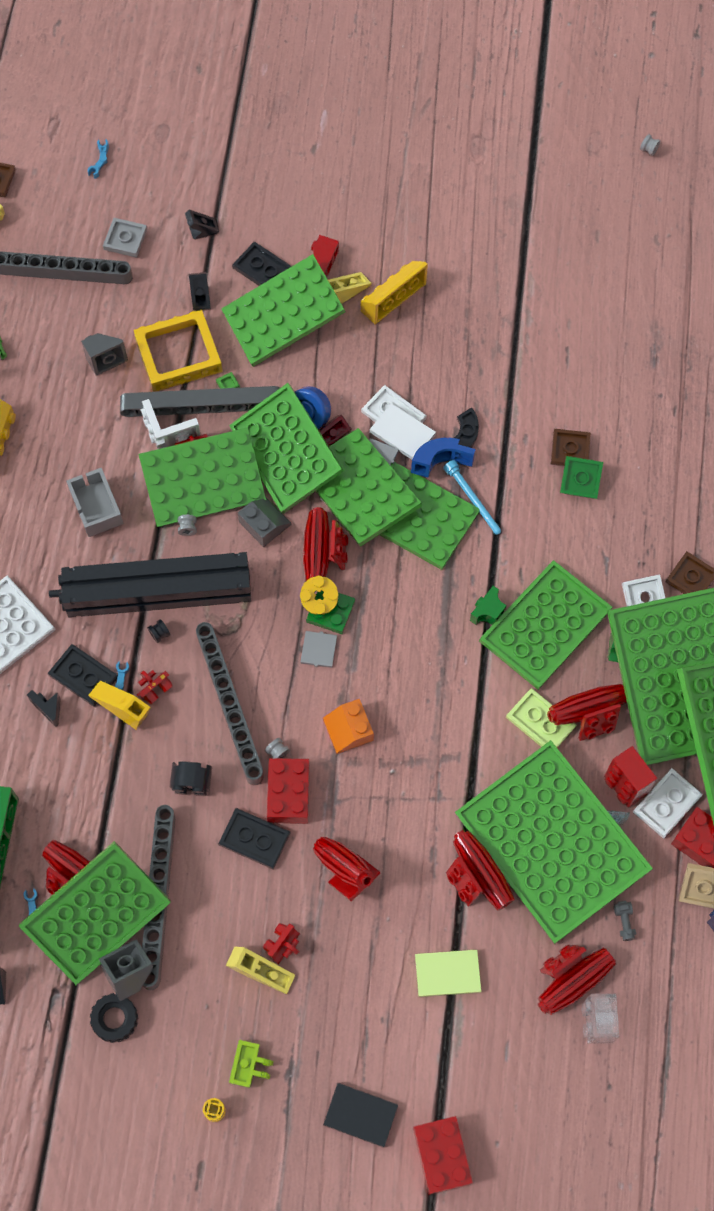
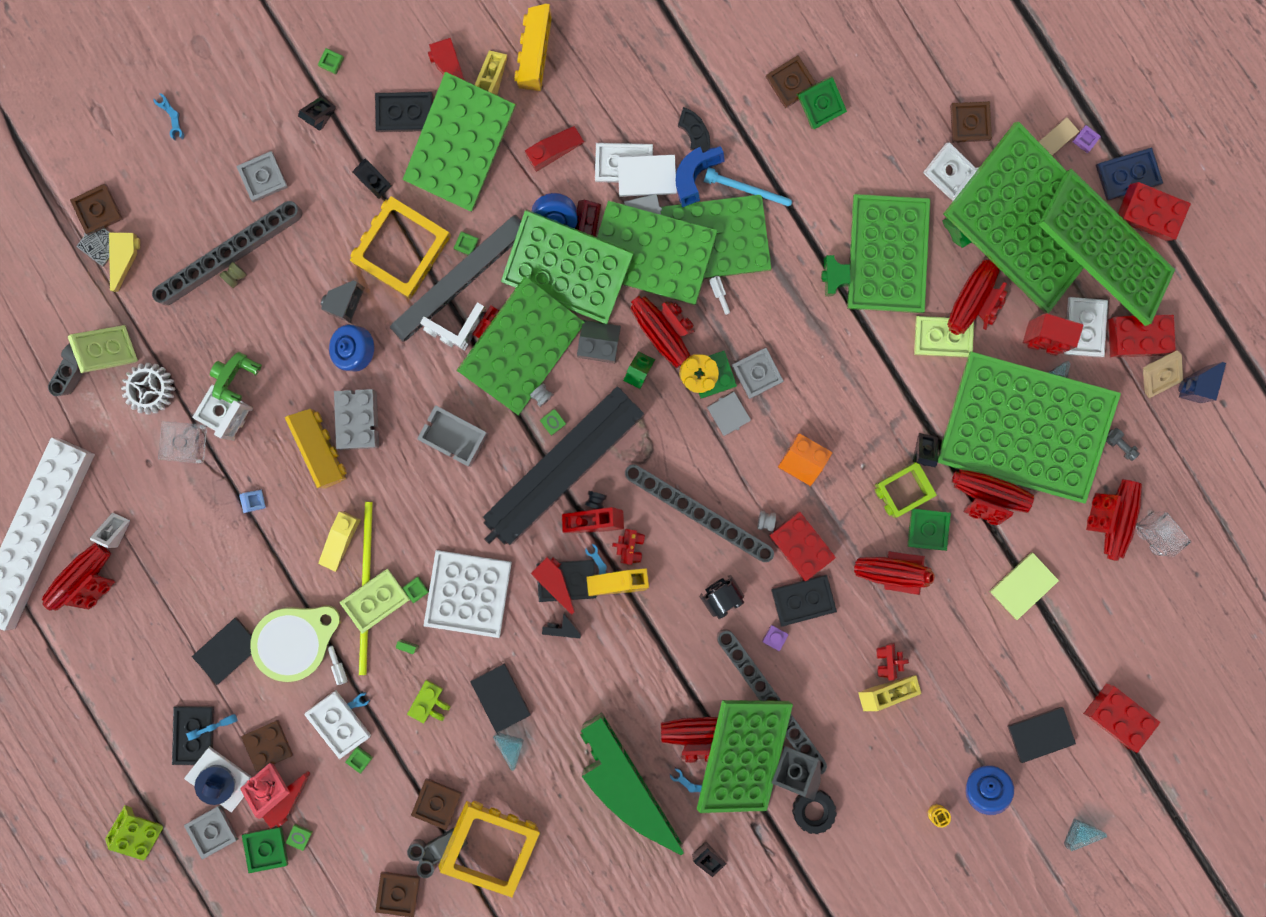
camera: 40 degrees left, 20 degrees up
lime hinge [229,1040,274,1088] -> none
none -> olive wheel [219,262,247,288]
none -> bright green tile [318,48,344,75]
none -> blue wheel [329,325,374,372]
none -> light grey piece [334,389,379,450]
none -> red slope [525,126,584,172]
none -> red slope [530,557,575,615]
none -> bright green tile [540,409,566,436]
none -> red slope [562,507,624,533]
none -> green brick [623,351,655,389]
none -> white axle [709,276,730,315]
none -> light grey plate [732,348,784,399]
none -> medium lavender plate [762,625,789,651]
none -> lime window [874,462,937,518]
none -> green plate [907,509,951,551]
none -> black slope [913,433,938,468]
none -> blue wheel [965,765,1014,815]

